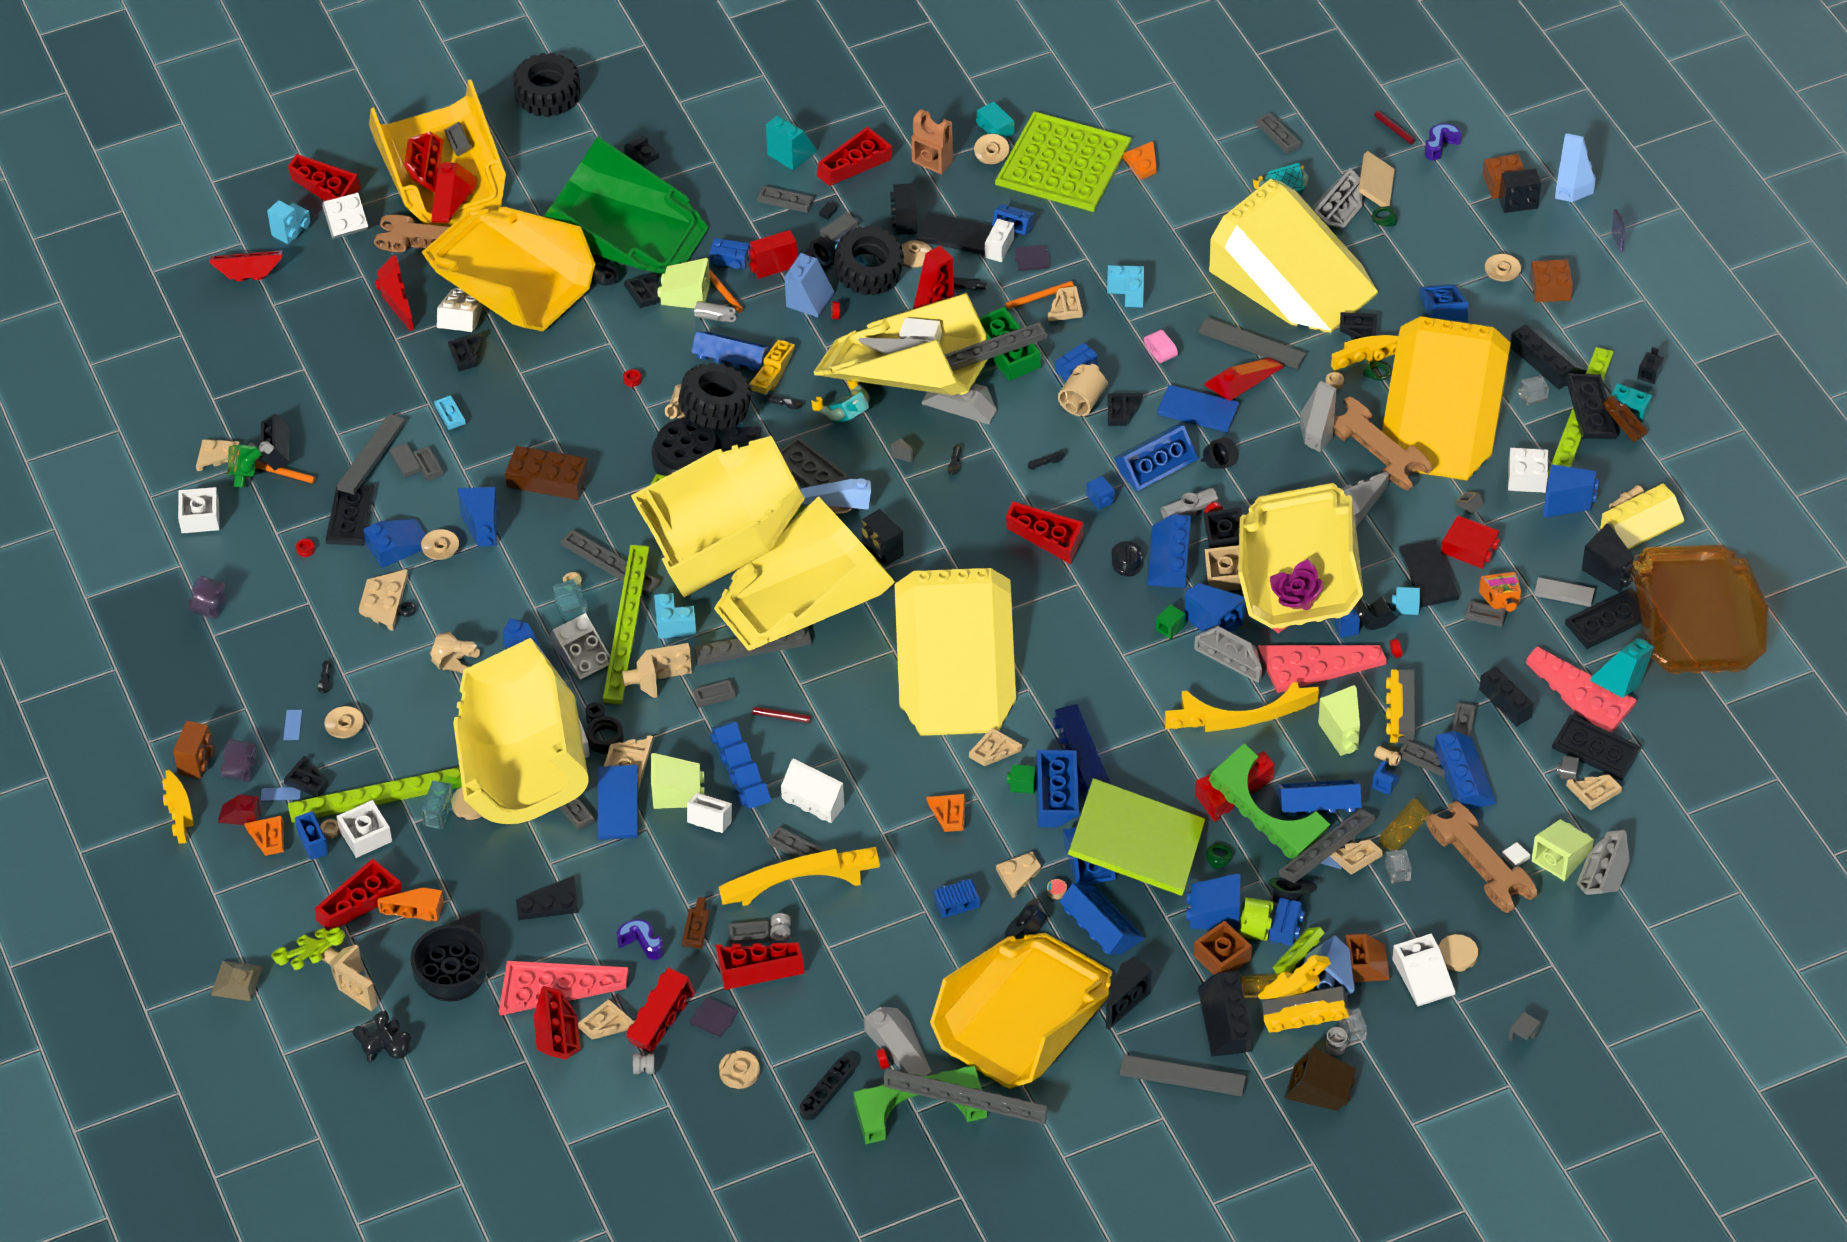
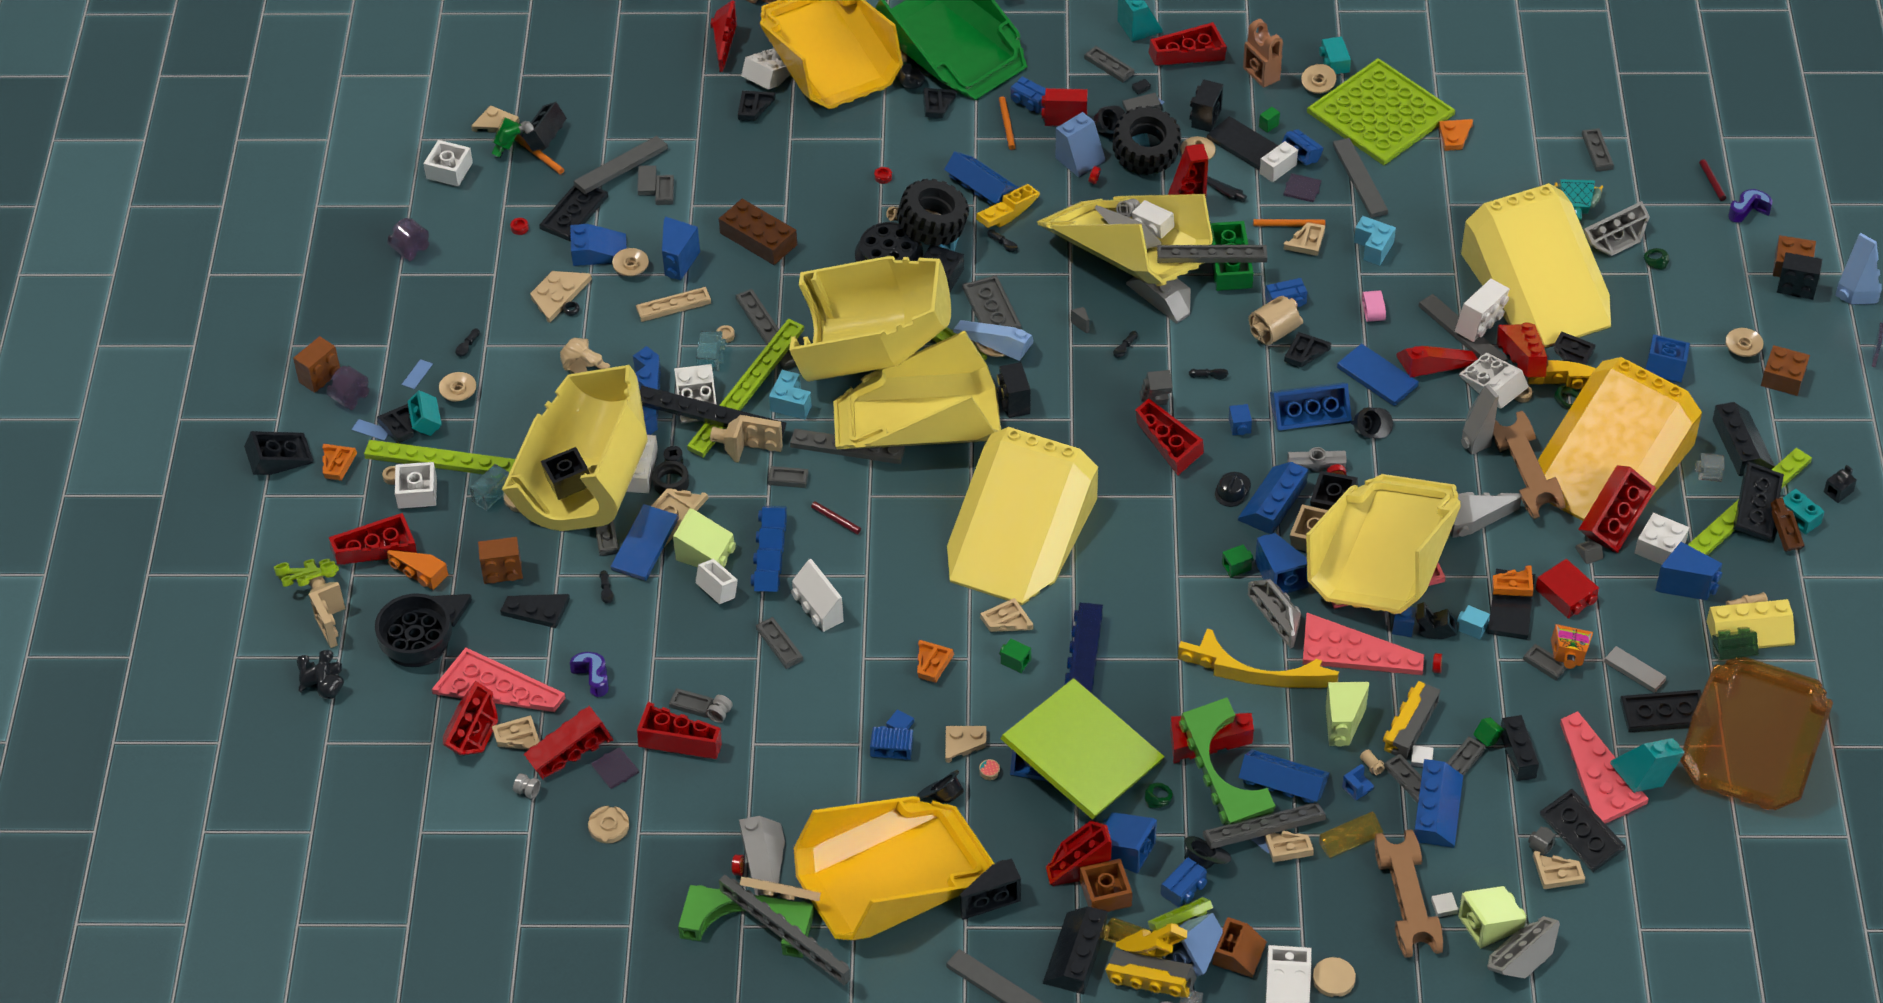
camera: 25 degrees right, 0 degrees up
yellow slope [162,770,194,844] -> none
dark tan slope [211,961,262,1001] -> none
dark red slope [218,795,261,825] -> none
blue brick [294,812,328,860] -> none
medium azure plate [434,395,466,430] -> none
yellowish green slope [658,258,710,308] -> none
reddish brown hinge [682,897,709,949] -> none
light grey piece [694,301,736,322] -> none
yellow slope [719,847,880,906] -> none
black beam [800,1056,855,1120] -> none
torso [811,380,870,424] -> none
blue slope [1035,750,1079,828] -> none
blue slope [1059,883,1145,955] -> none
lime brick [1239,897,1273,941] -> none
magenta brick [1270,559,1324,610] -> none
tan tile [1359,151,1395,207] -> none
clear brick [1385,849,1412,883] -> none
black slope [1582,523,1634,592] -> none
none -> black slope [244,431,313,475]
none -> teal brick [407,390,442,436]
none -> dark orange brick [478,537,523,584]
none -> black brick [541,447,590,500]
none -> black piece [599,570,613,603]
none -> tan tile [636,287,711,322]
none -> black plate [640,385,787,438]
none -> tan wing [739,877,821,901]
none -> blue tile [886,709,914,729]
none -> red wedge [1046,821,1112,886]
none -> light grey wheel [1116,198,1140,218]
none -> dark grey arch [1140,370,1173,406]
none -> green piece [1259,107,1280,133]
none -> dark grey tile [1333,138,1388,218]
none -> white tile [1411,745,1433,767]
none -> white brick [1455,279,1510,342]
none -> white slope [1459,352,1528,409]
none -> green piece [1473,717,1504,747]
none -> orange wing [1492,565,1533,596]
none -> red wedge [1497,322,1547,377]
none -> red slope [1578,465,1656,553]
none -> clear green brick [1712,627,1759,660]

